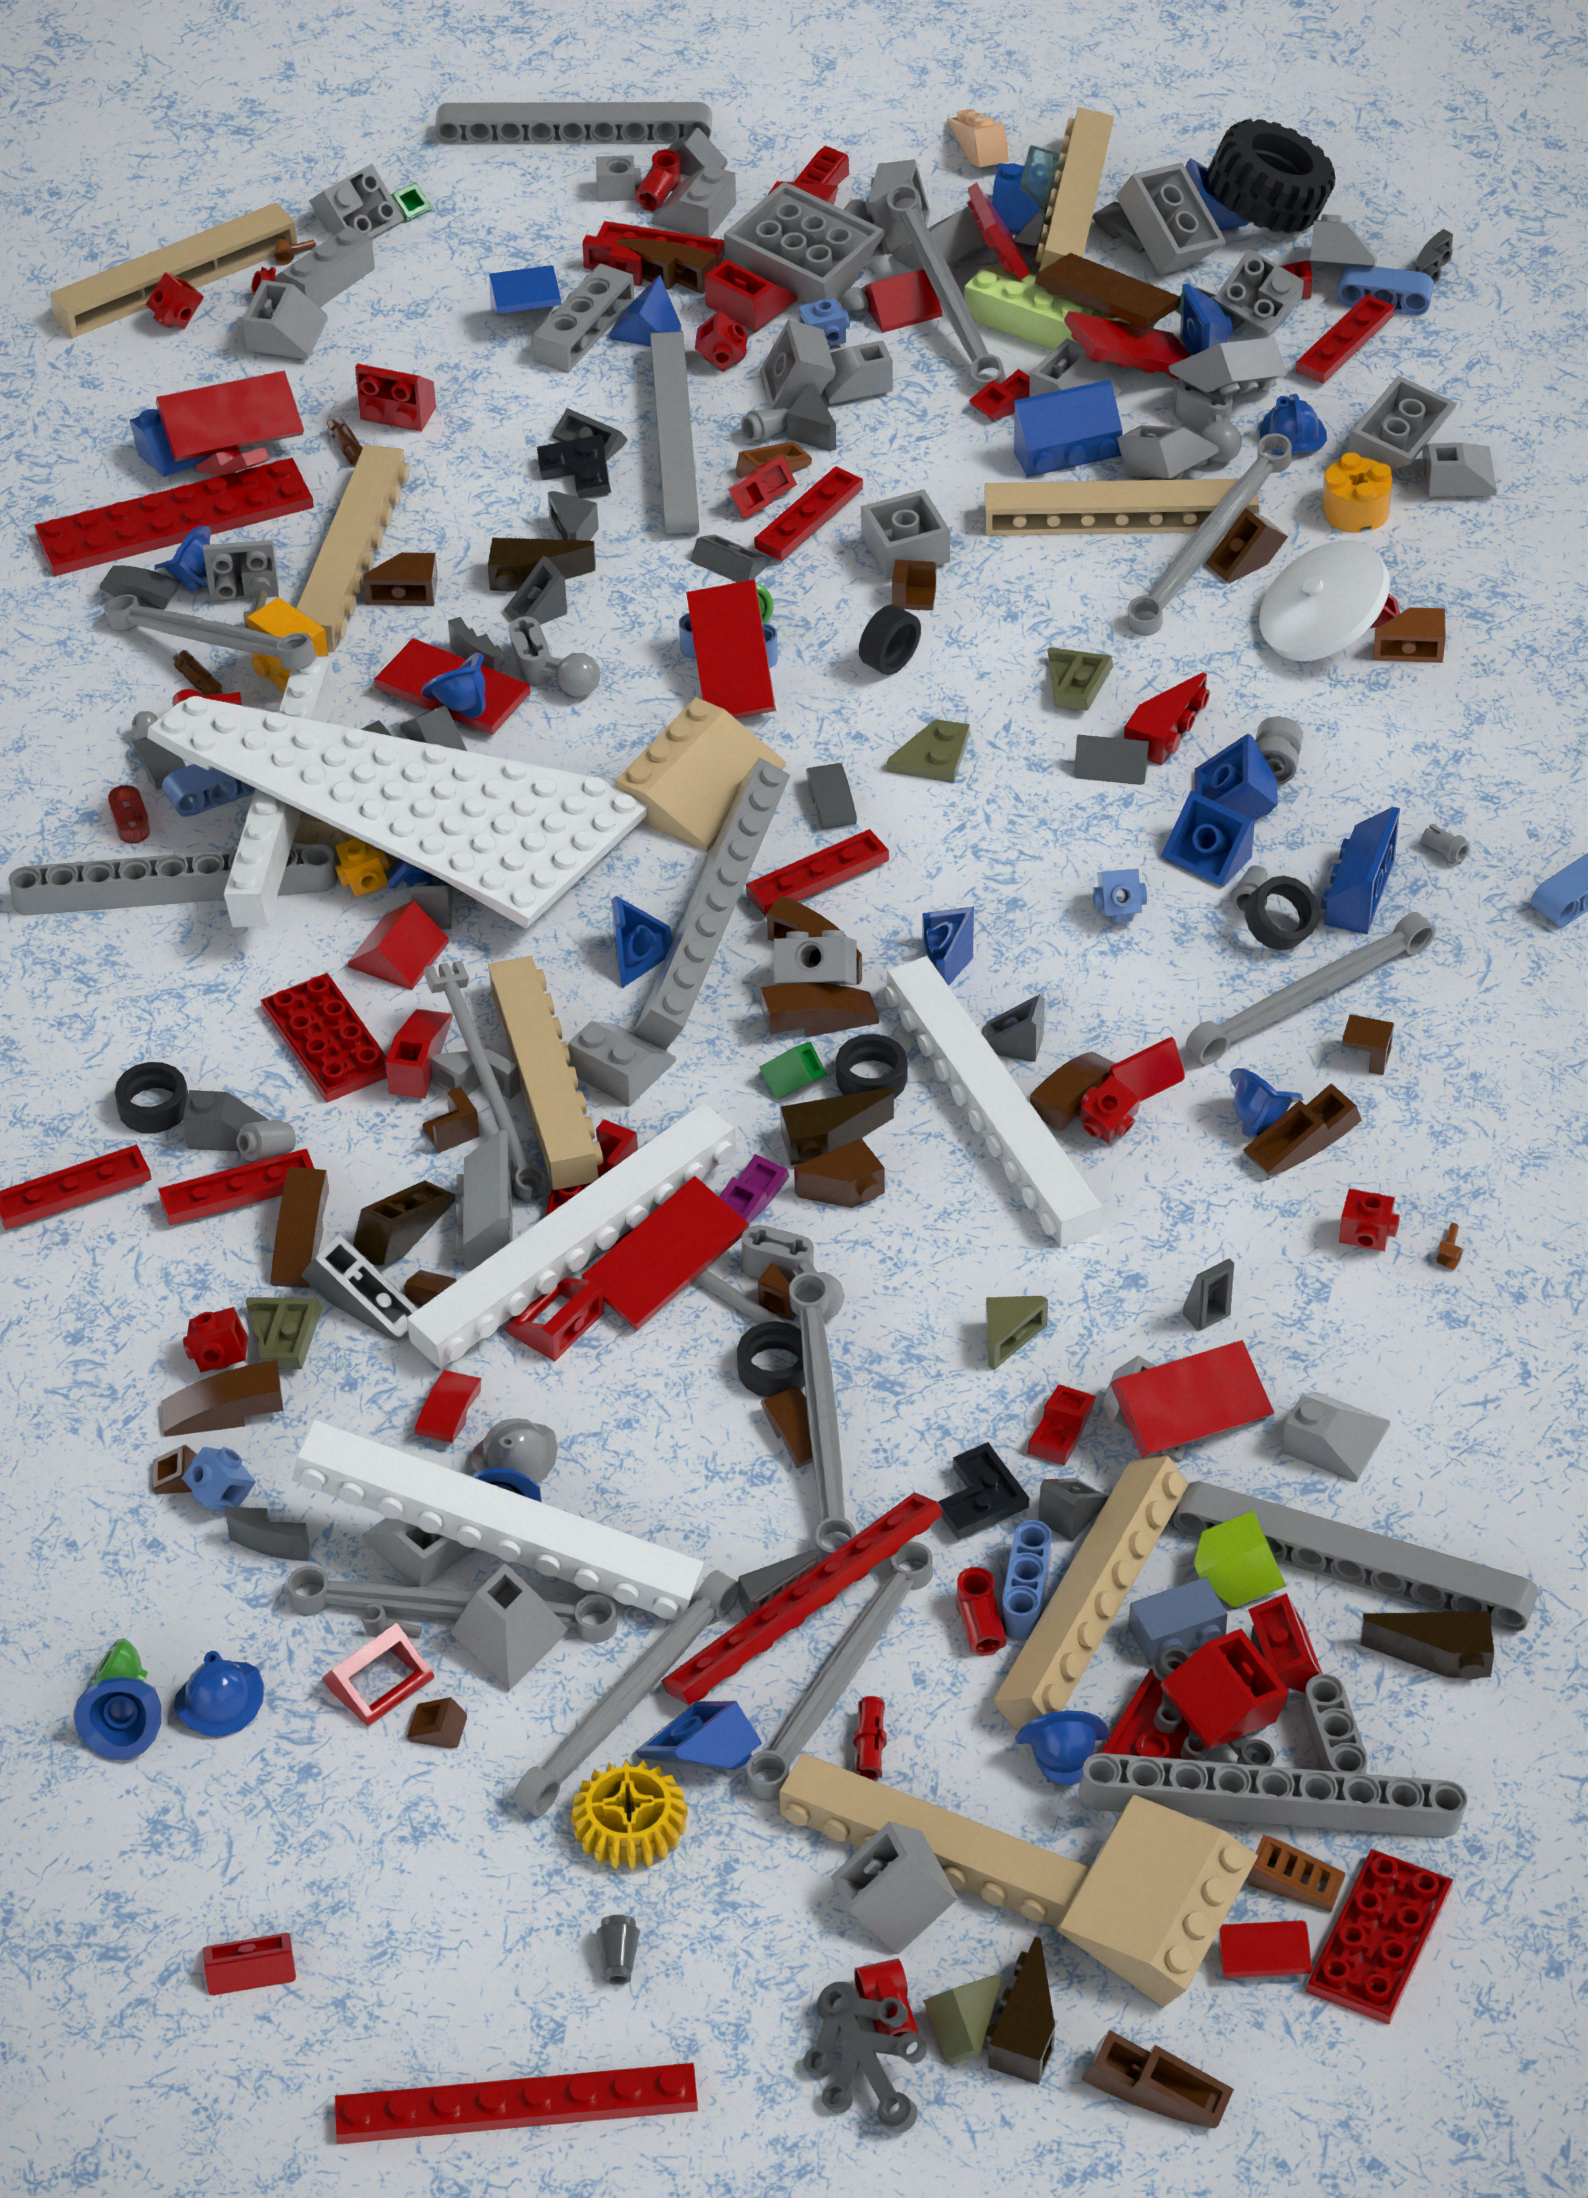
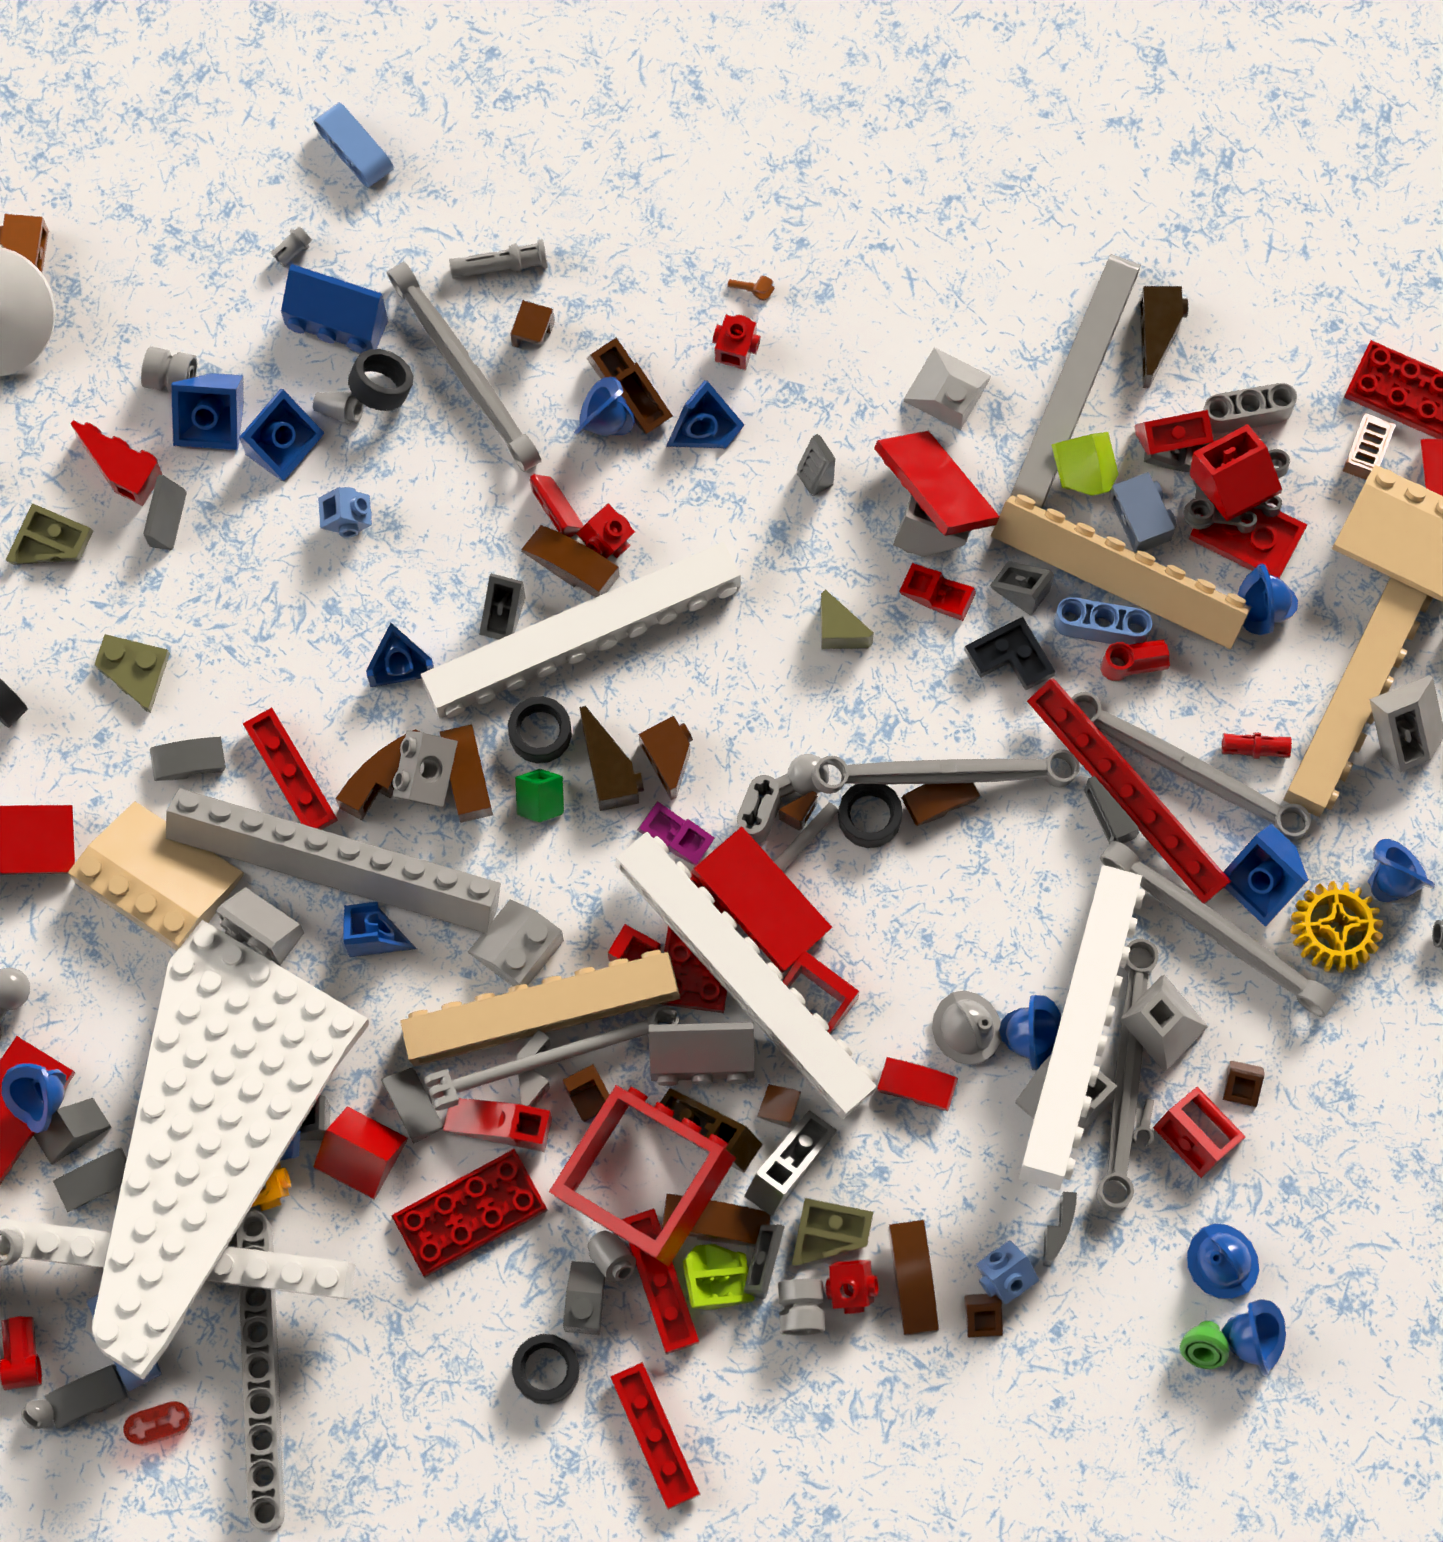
camera: 90 degrees left, 25 degrees up
light grey beam [1078,1753,1468,1837] -> none
none -> light grey slope [216,887,304,965]
none -> slope [381,1067,444,1144]
none -> light grey pin [449,239,548,279]
none -> red window [549,1085,736,1267]
none -> blue slope [666,380,744,449]
none -> lime slope [682,1244,755,1310]
none -> dark grey slope [744,1225,785,1299]
none -> light grey wheel [778,1279,825,1335]
none -> blue helmet [1367,839,1435,902]

